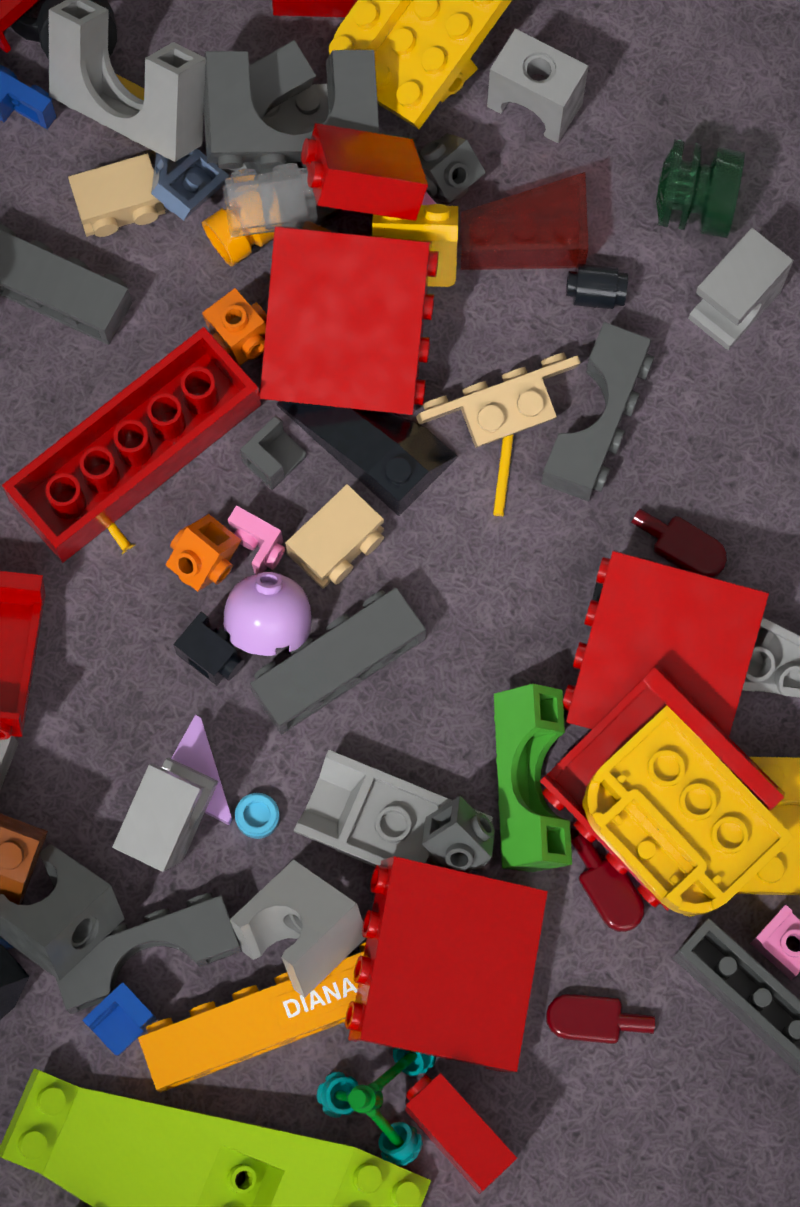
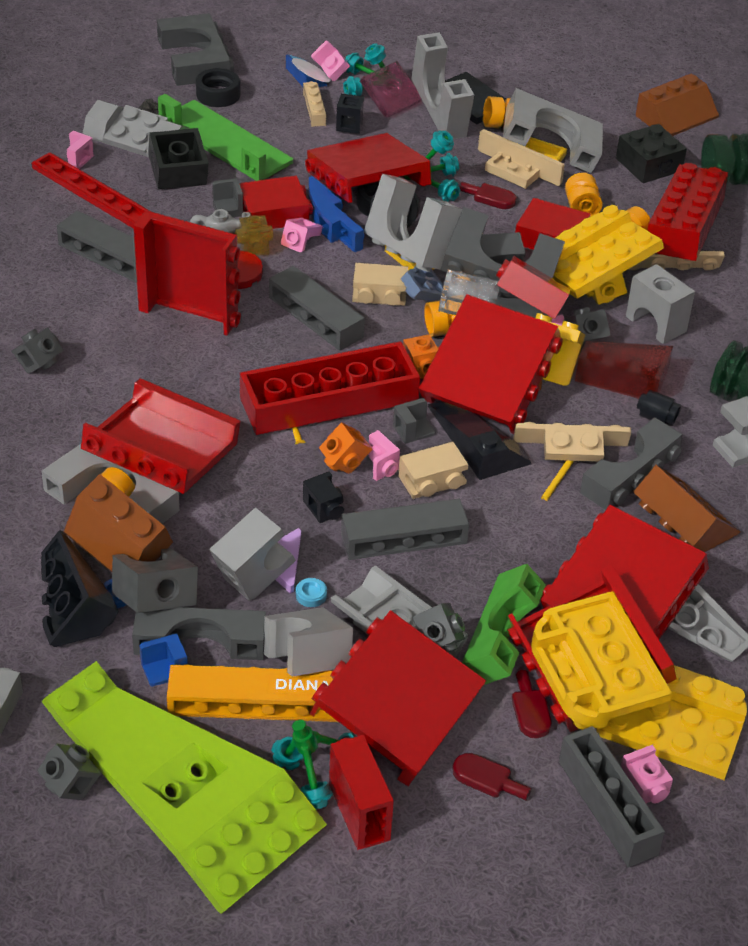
camera: 20 degrees right, 30 degrees down
lavender cylinder [223,572,311,656] -> none
none -> dark orange slope [634,465,741,552]

